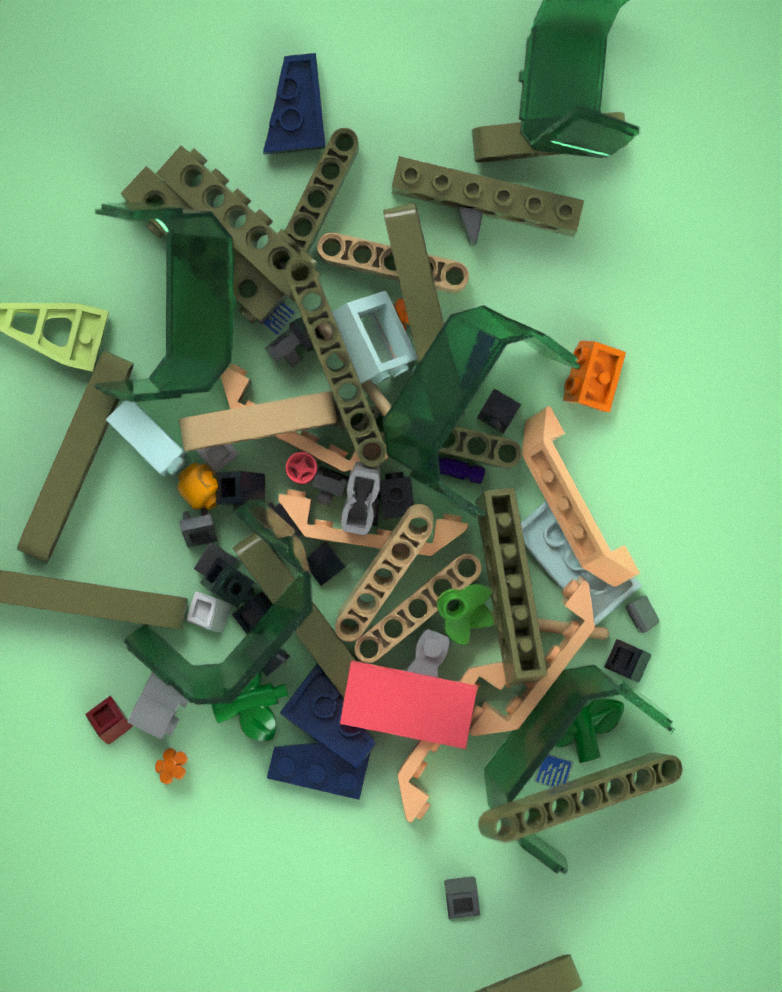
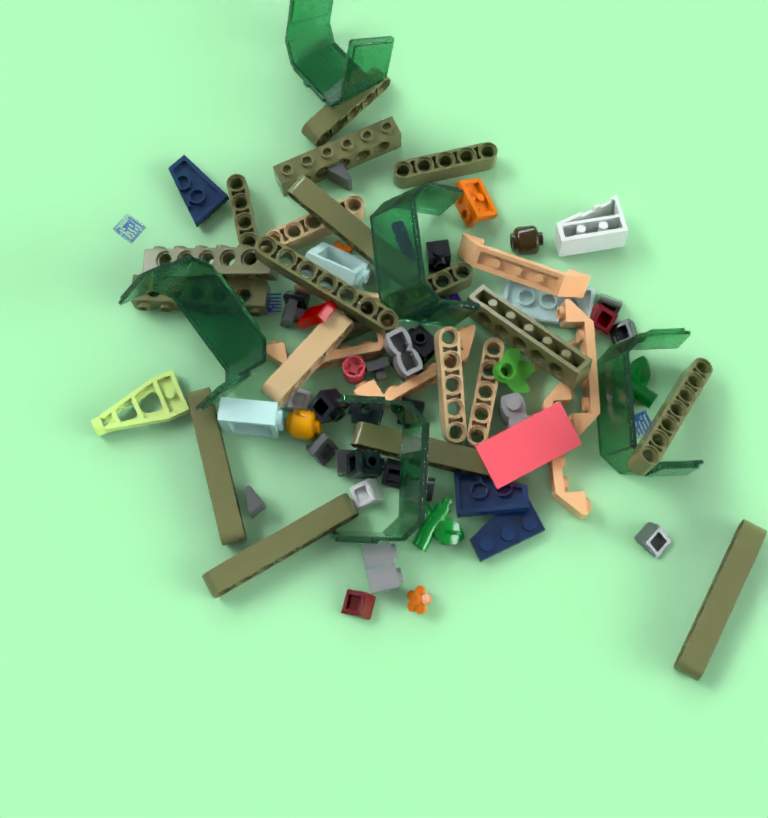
camera: 35 degrees left, 15 degrees down
none -> clear tile [113,213,146,244]
none -> dark grey slope [245,485,266,518]
none -> red tile [297,300,337,330]
none -> olive beam [393,142,498,189]
none -> dark brown head [510,225,543,256]
none -> white wedge [554,195,629,257]
none -> dark red slope [590,304,619,335]

